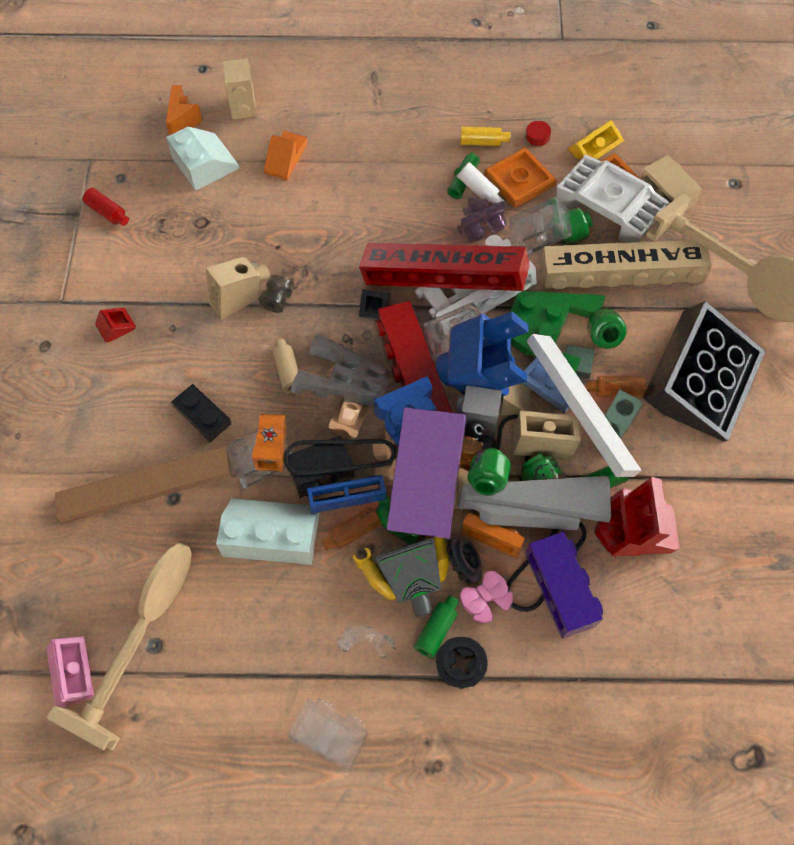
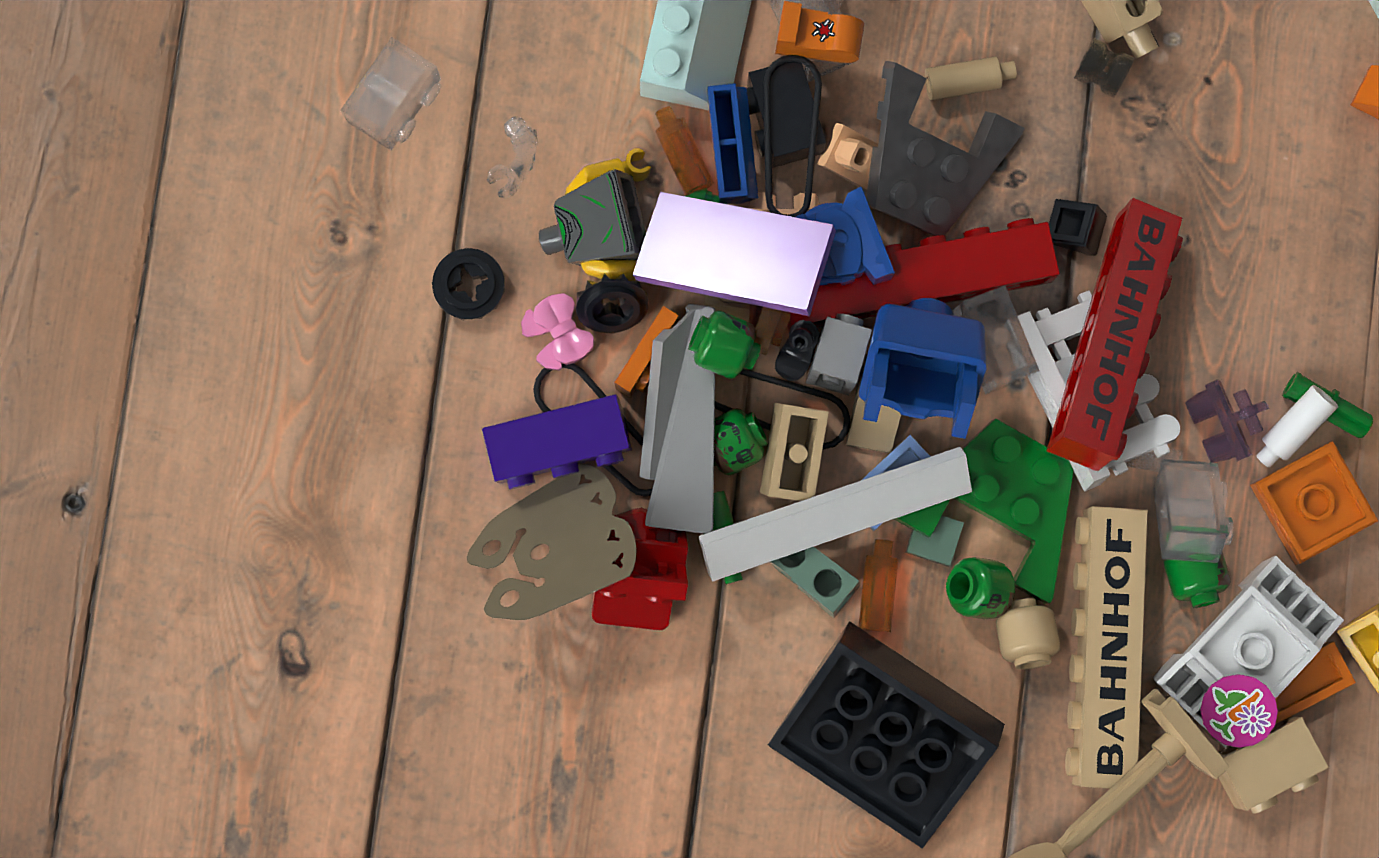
camera: 90 degrees right, 20 degrees up
green cylinder [413,595,459,659] -> none
none -> dark tan piece [467,463,636,620]
none -> tan head [996,598,1060,669]
none -> sticker [1200,674,1278,748]

